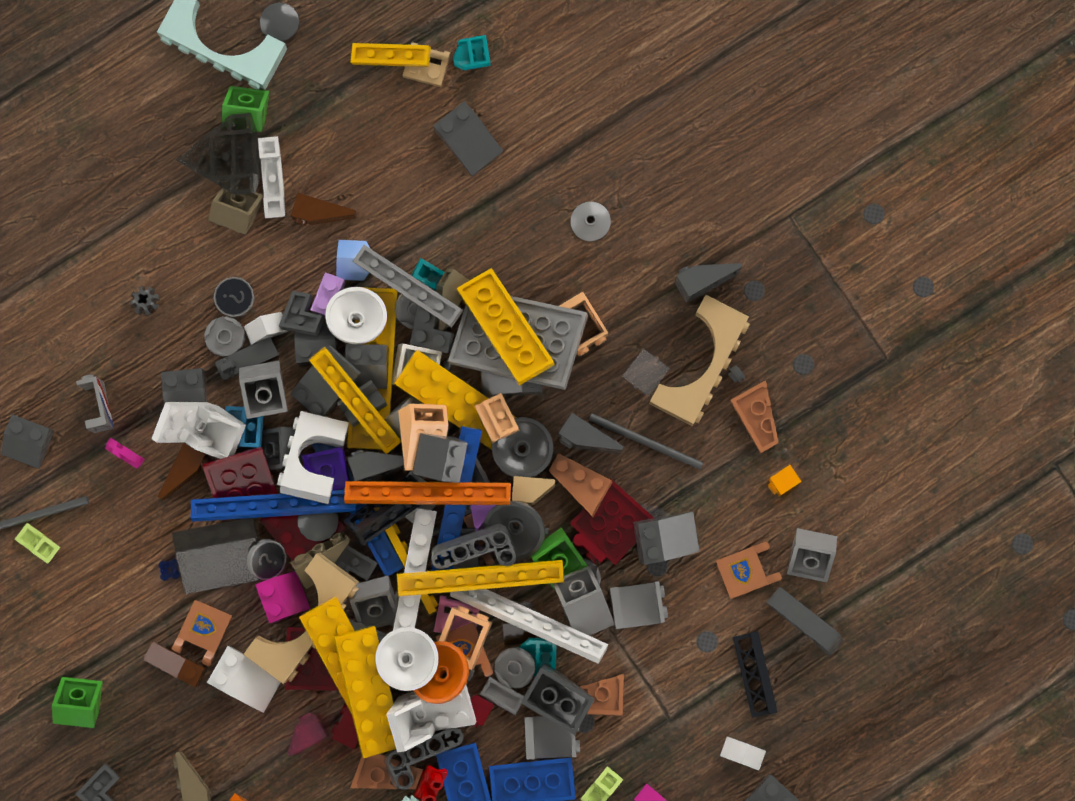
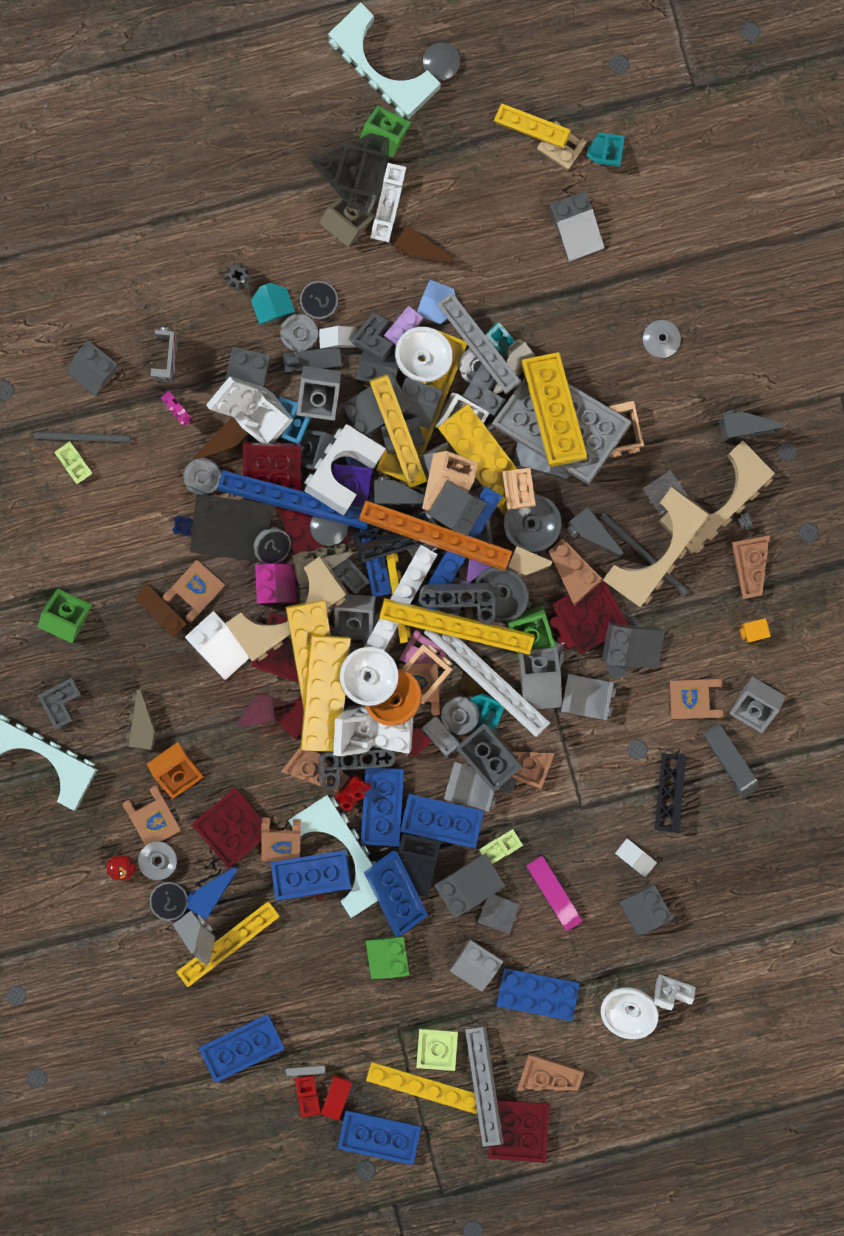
camera: 10 degrees right, 5 degrees up
none -> light grey tile [183,458,222,496]
none -> teal slope [251,283,295,325]
none -> tan arch [603,486,710,607]

